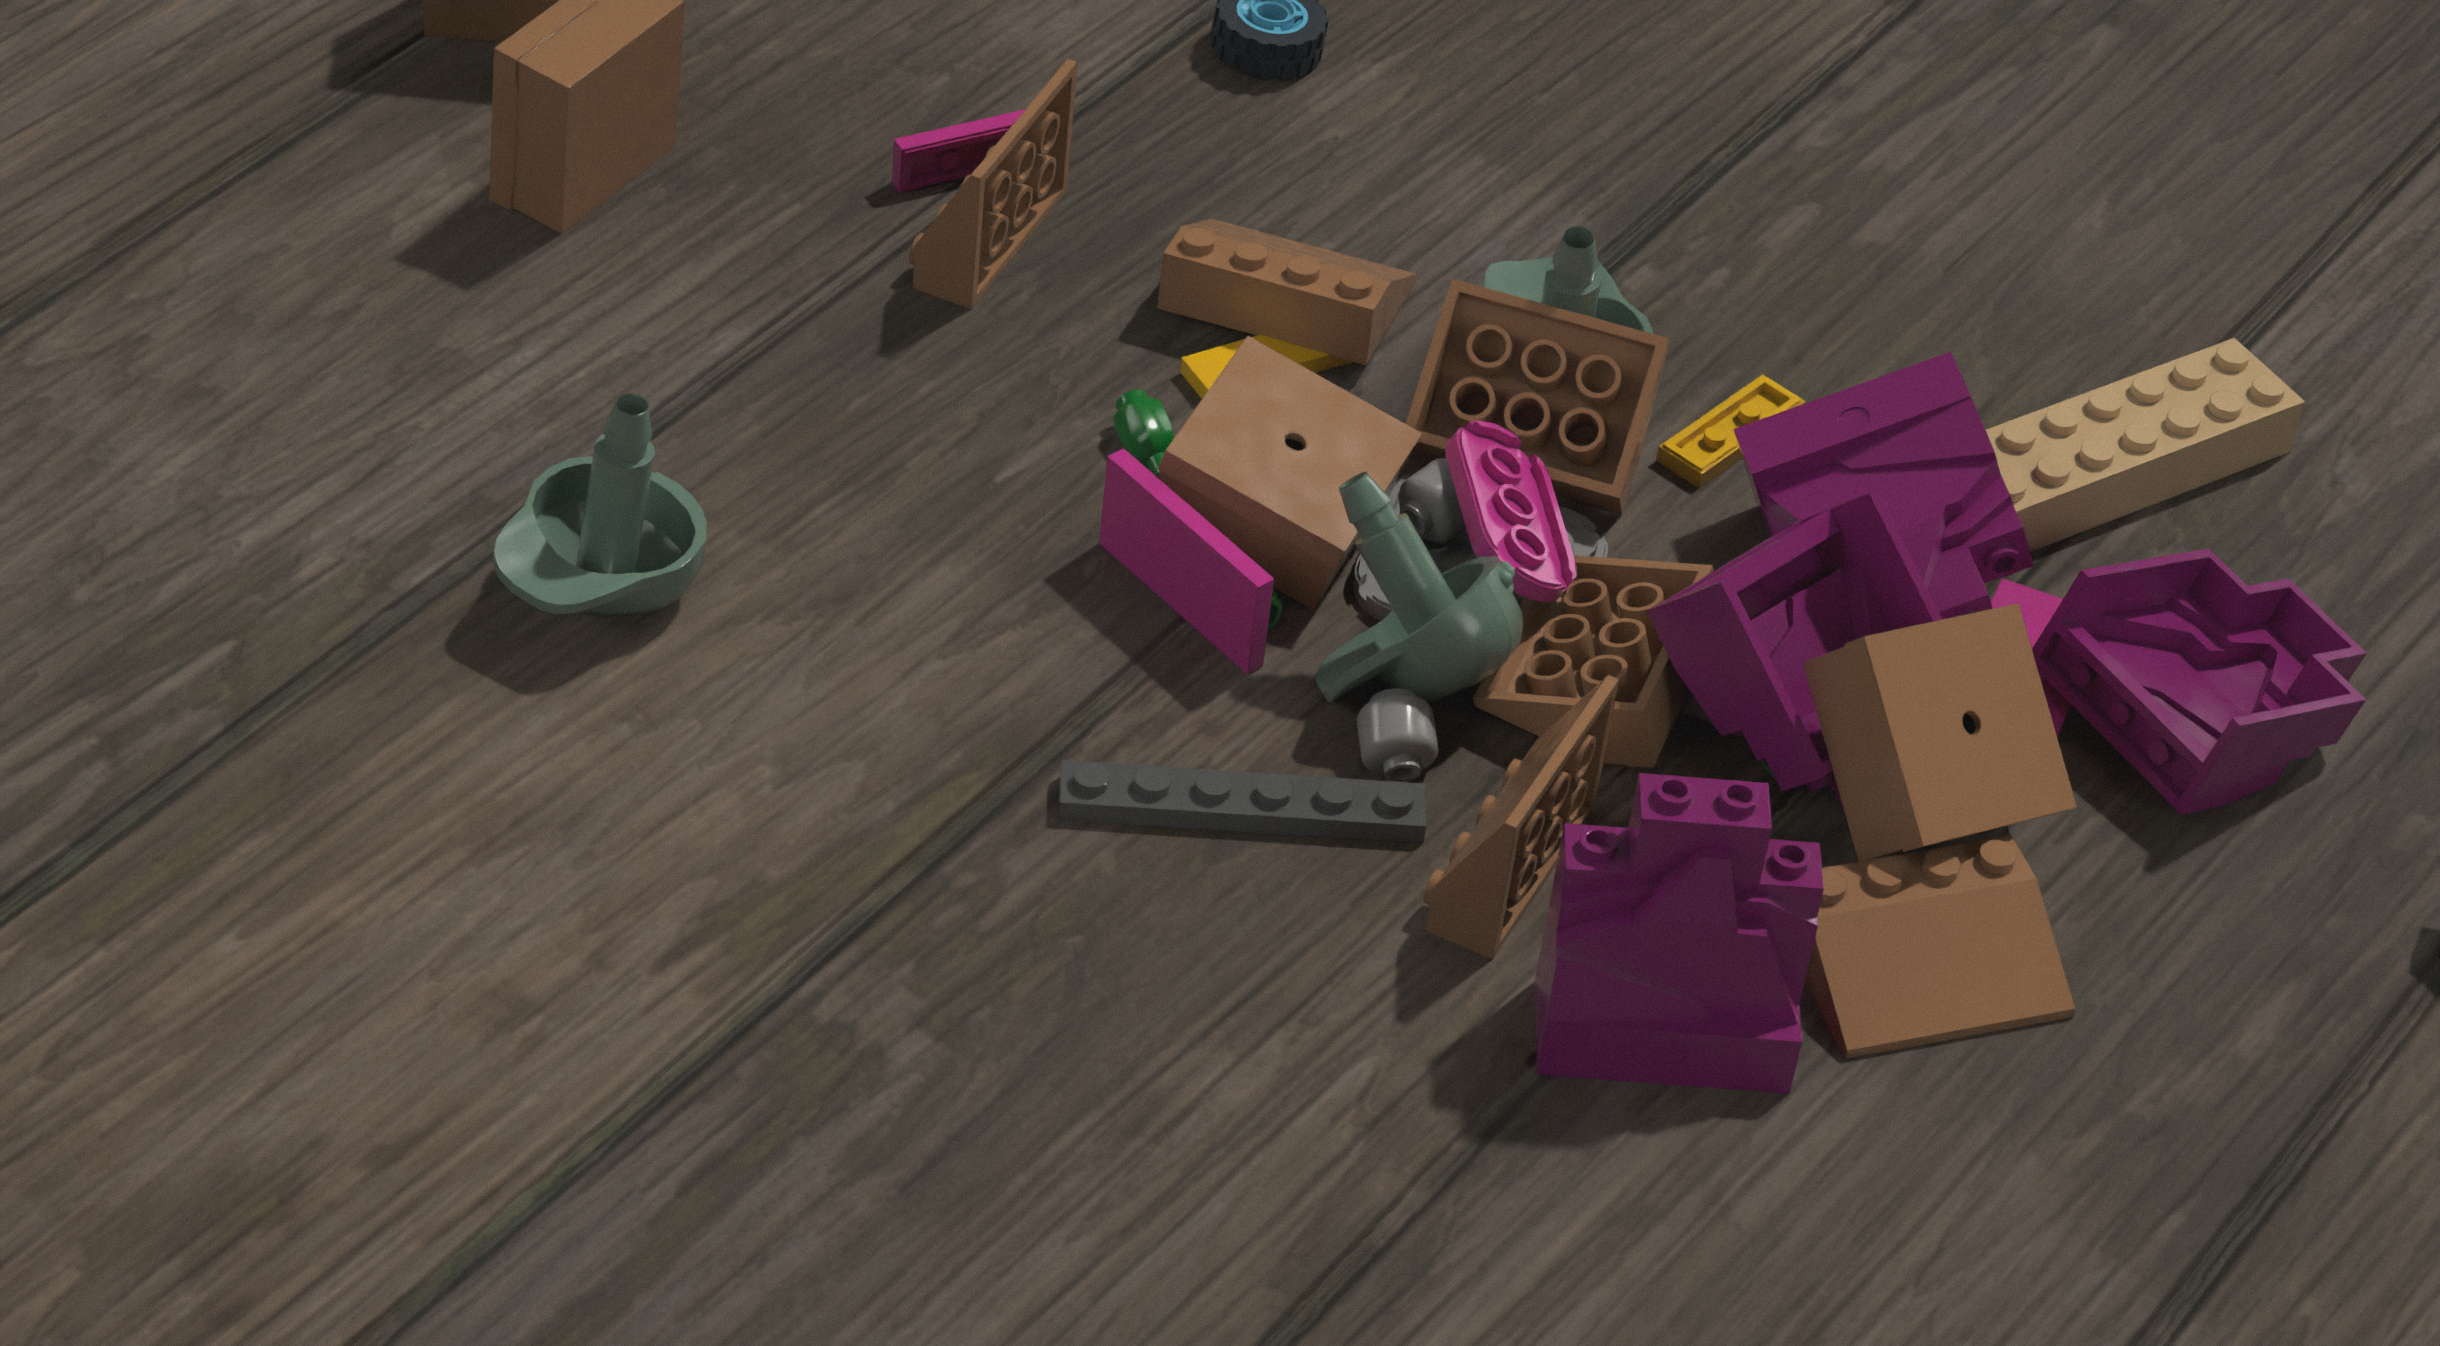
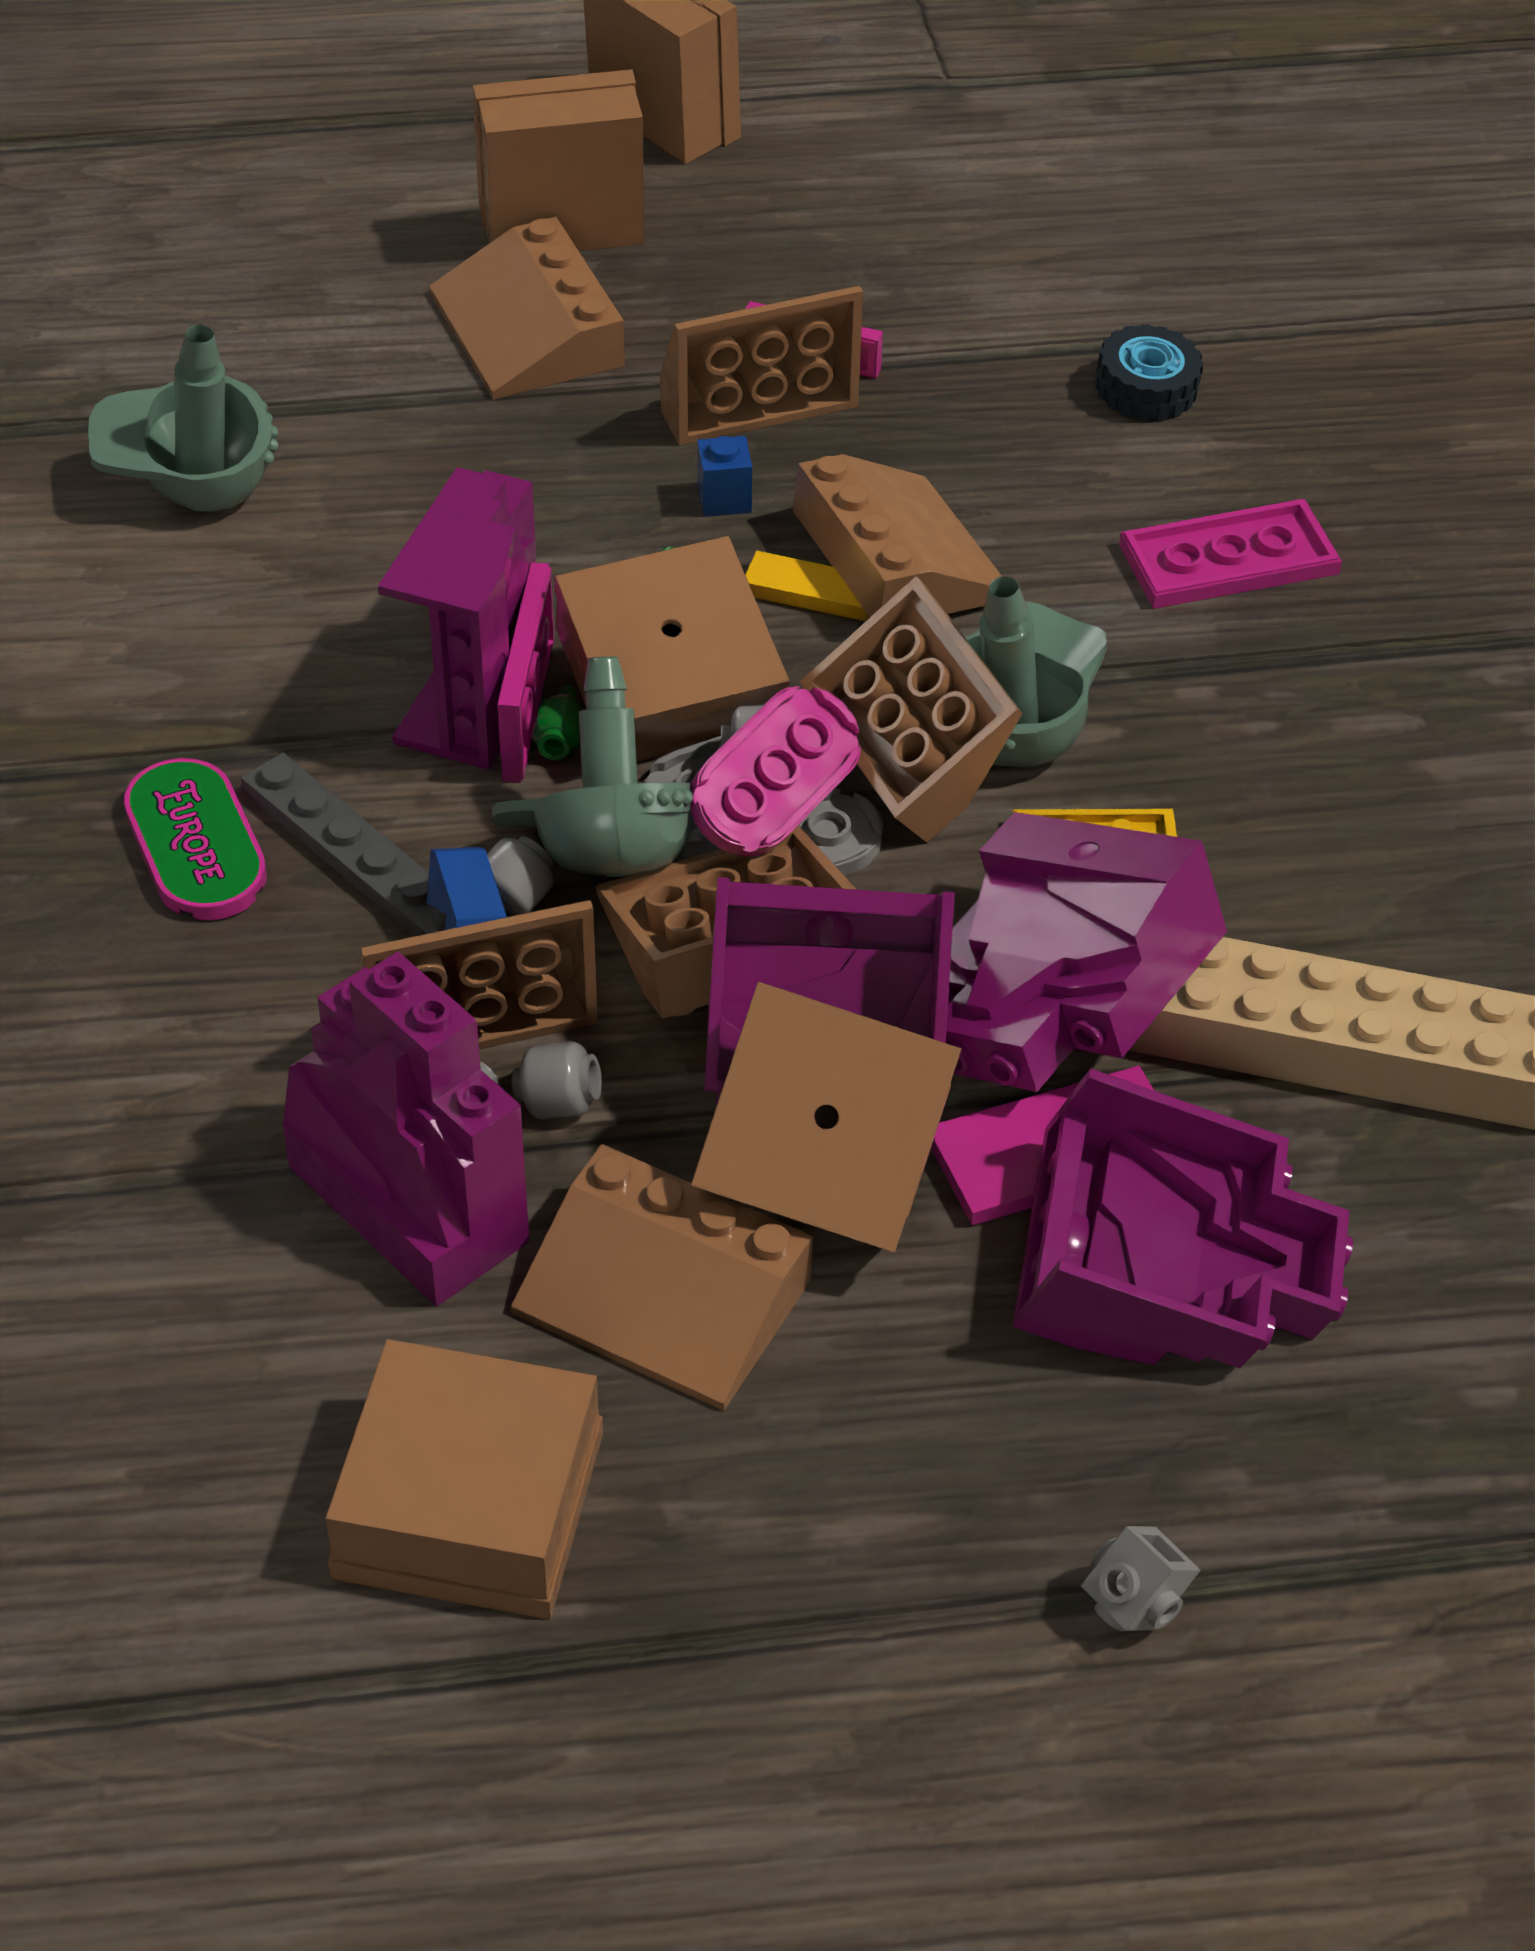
camera: 50 degrees right, 5 degrees up
none -> green tile [124,758,267,920]
none -> medium nougat container [326,1339,603,1620]
none -> magenta panel [378,467,536,770]
none -> blue slope [427,847,507,930]
none -> medium nougat slope [429,217,625,400]
none -> blue brick [697,436,752,517]
none -> dark pink tile [1119,499,1342,609]

